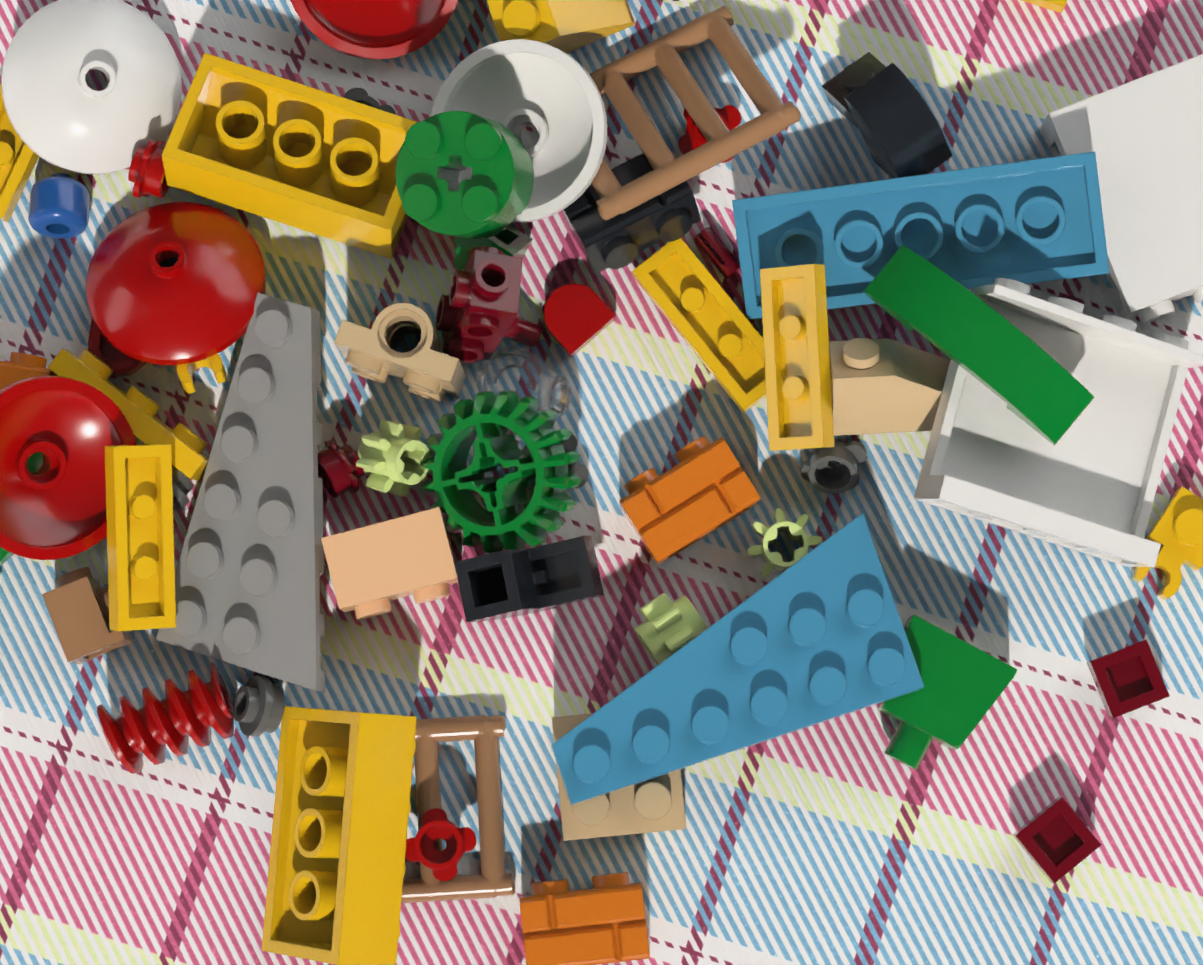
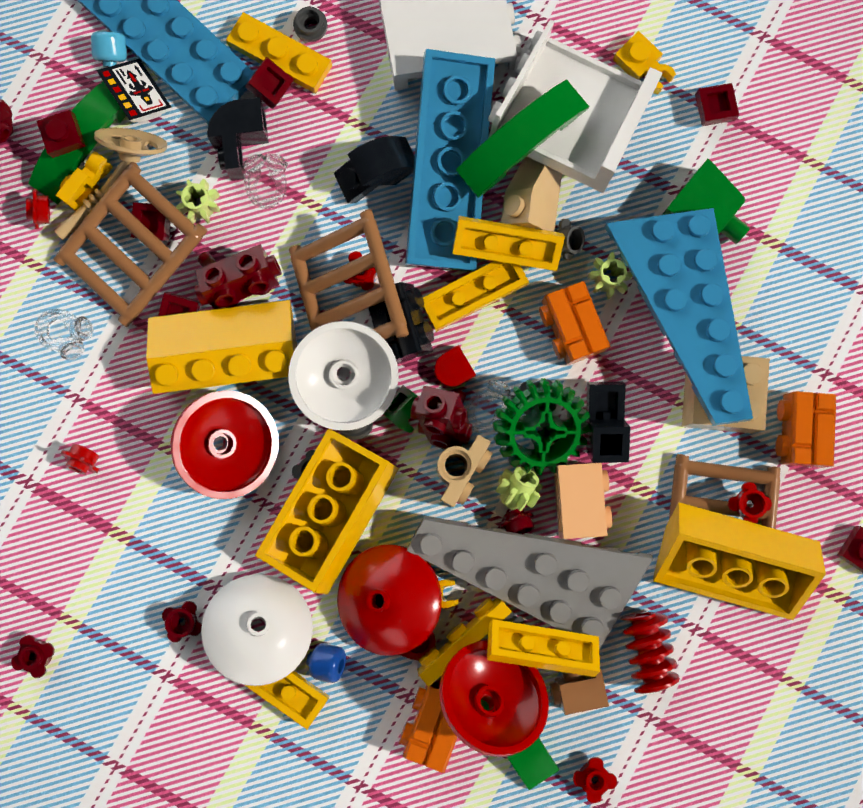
camera: 90 degrees left, 0 degrees up
red plate [128,140,170,198] -> none
dark grey plate [233,675,285,737] -> none
green brick [396,111,534,239] -> none
yellowish green gear [633,592,707,665] -> none
dark red piece [695,227,741,279] -> none
dark red plate [1012,797,1101,884] -> none

